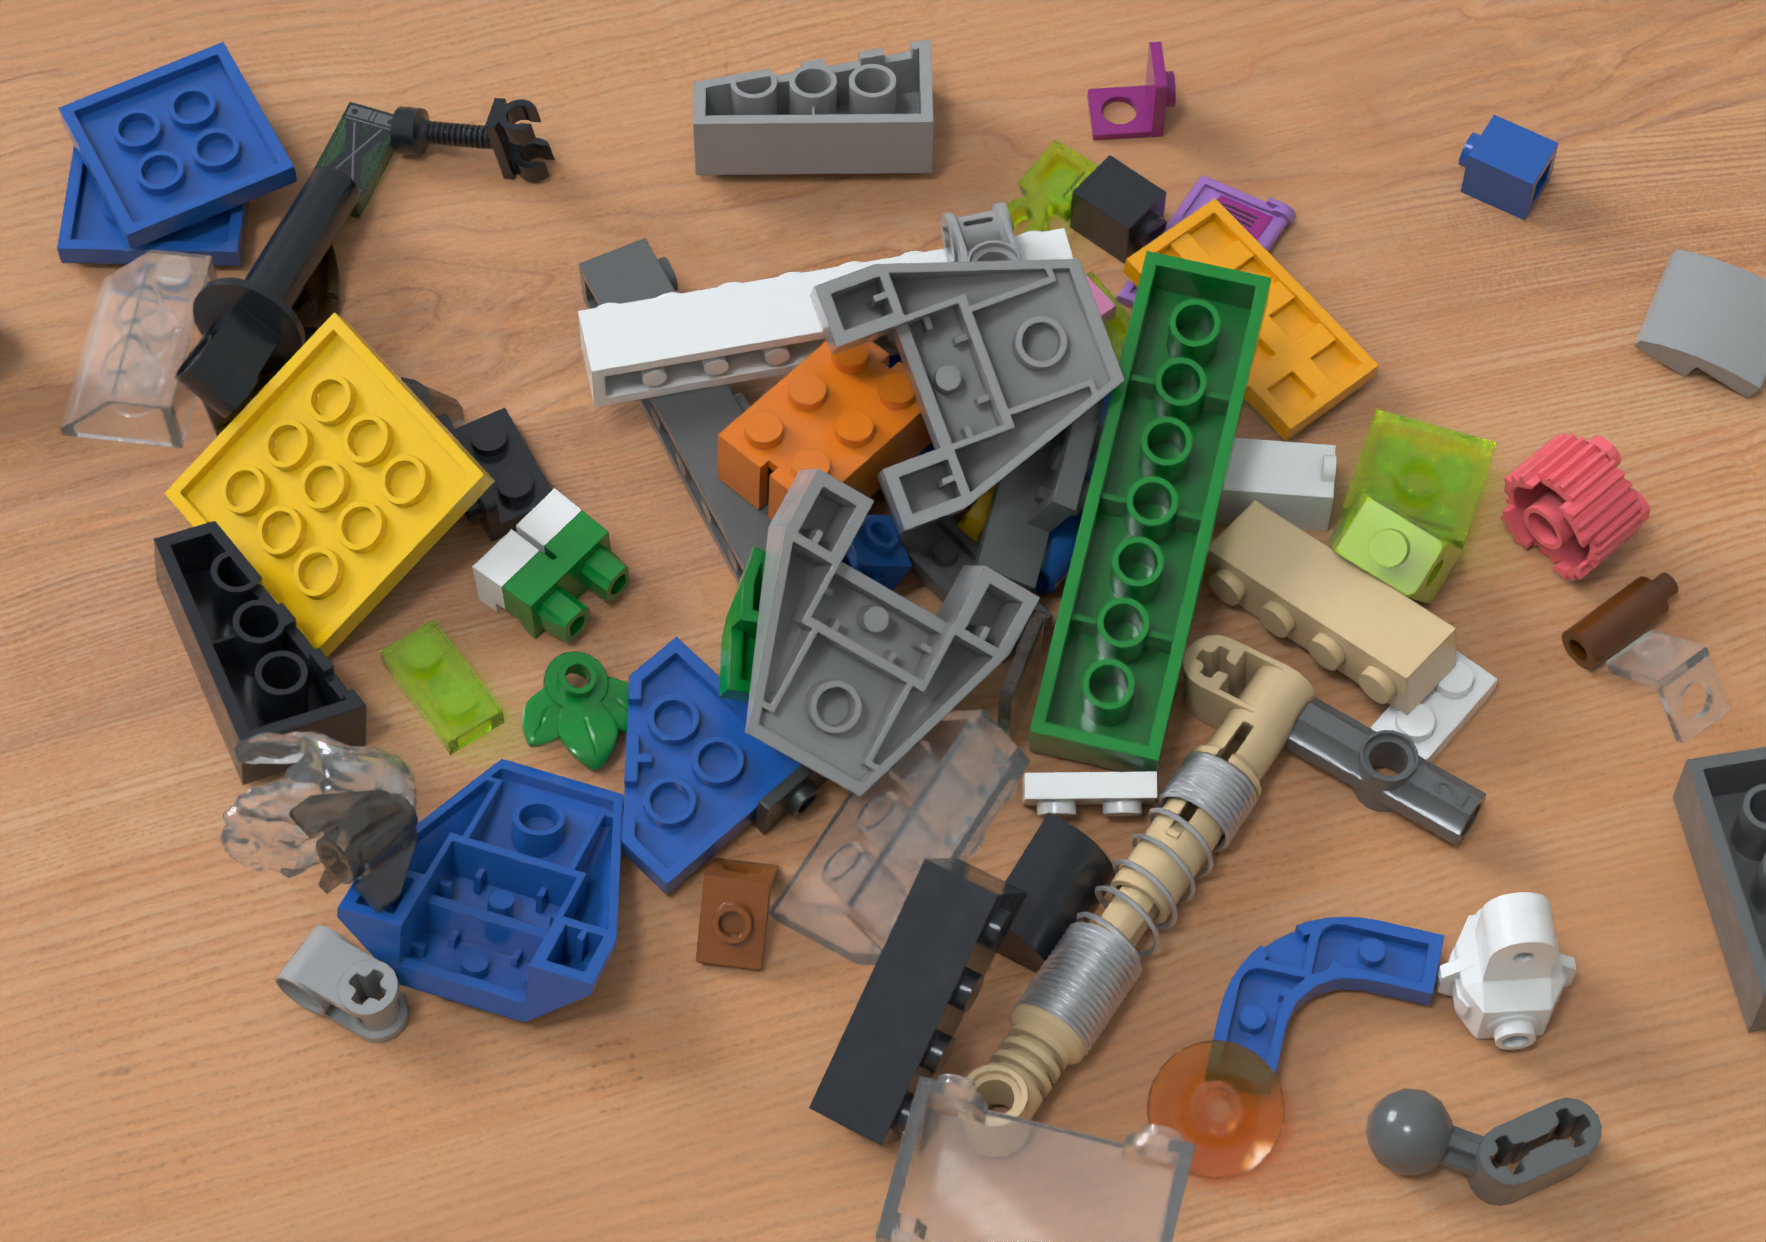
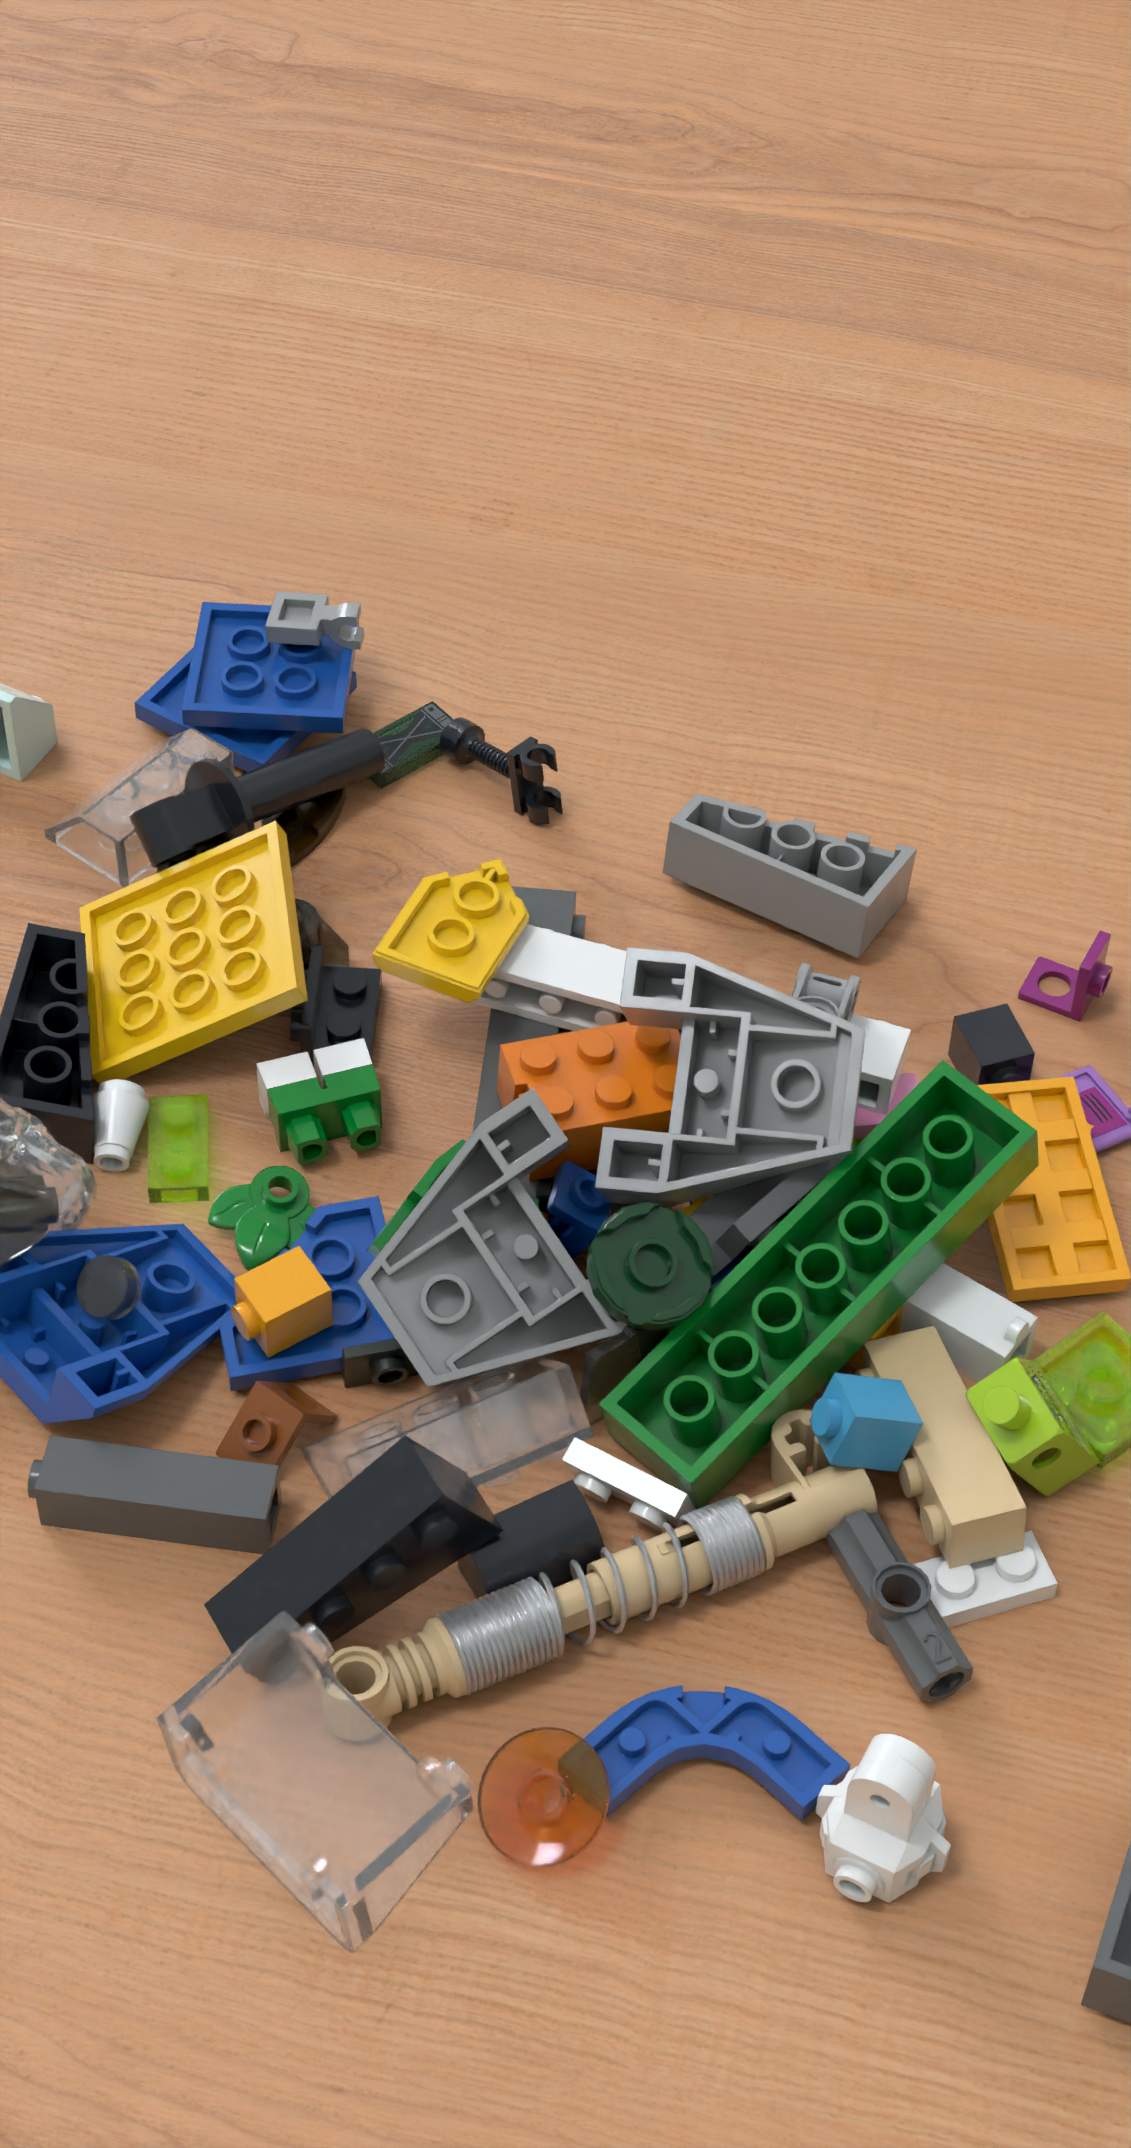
camera: 30 degrees right, 10 degrees down
clear neon green plate [1006,140,1099,233] -> none
dark grey beam [1366,1088,1602,1206] -> none
none -> dark grey brick [28,1435,282,1554]
none -> clear smoke tile [77,1255,140,1320]
none -> white cone [92,1079,150,1172]
none -> light orange brick [231,1246,333,1358]
none -> light grey plate [265,591,365,650]
none -> yellow tile [372,859,529,1003]
none -> dark green tile [586,1202,715,1331]
none -> dark azure brick [809,1373,923,1472]

